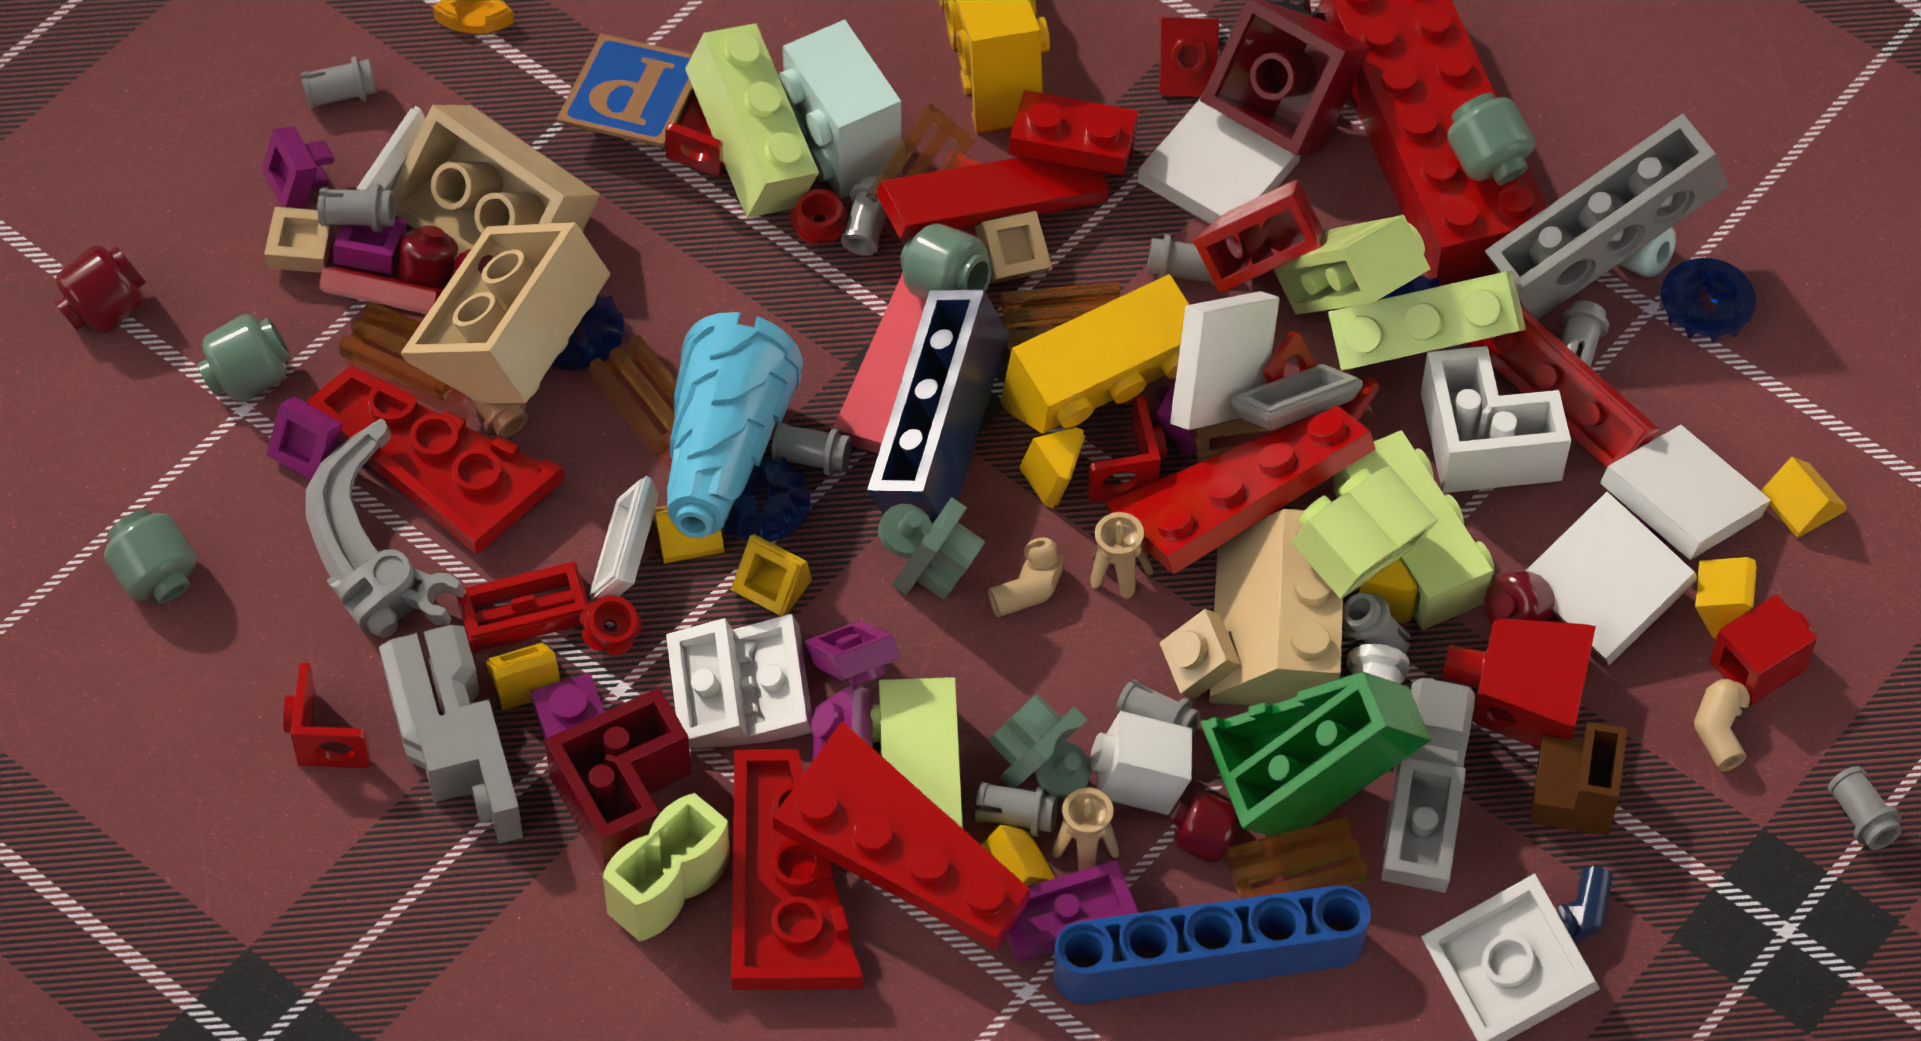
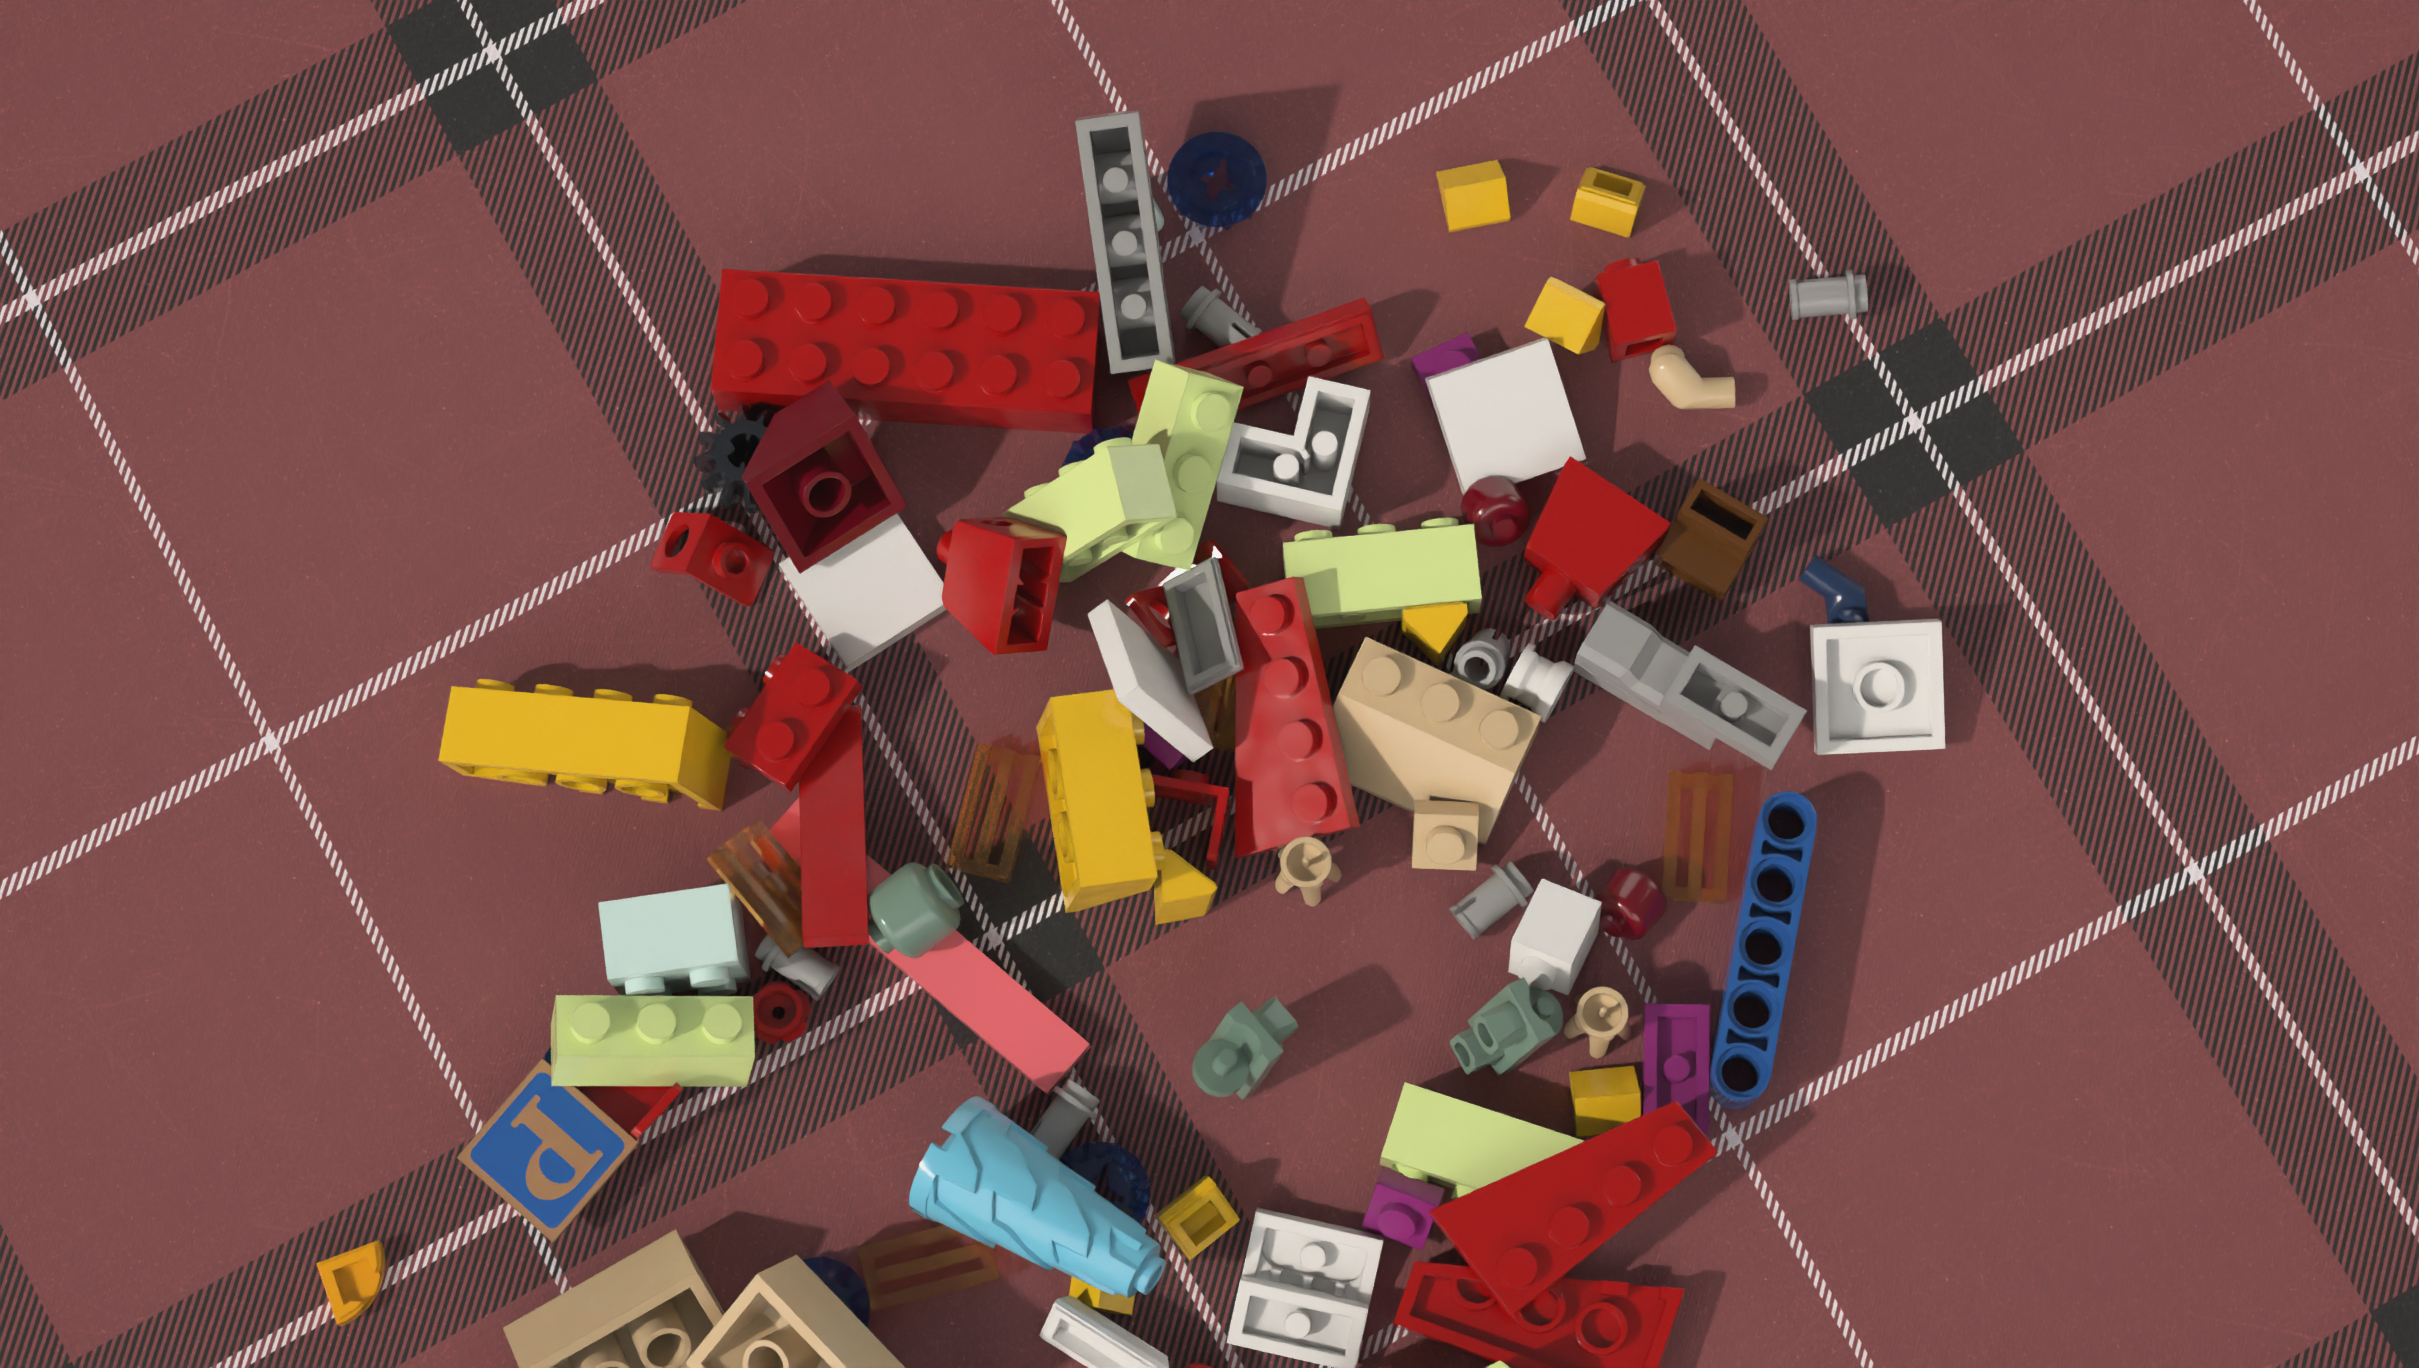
camera: 65 degrees left, 20 degrees up
magenta plate [804,620,900,684] -> none
dark blue brick [867,290,1009,524] -> none
tan plate [975,211,1052,284] -> none
light grey pin [975,782,1058,837] -> none
tan arm [988,538,1063,618] -> none
light grey pin [1147,234,1215,285] -> none
green wedge [1201,671,1431,842] -> none
yellowish green brick [1291,465,1438,599] -> none
sand green head [1447,93,1536,185] -> none
white tile [1600,425,1771,560] -> none
none -> yellow slope [1570,167,1646,238]

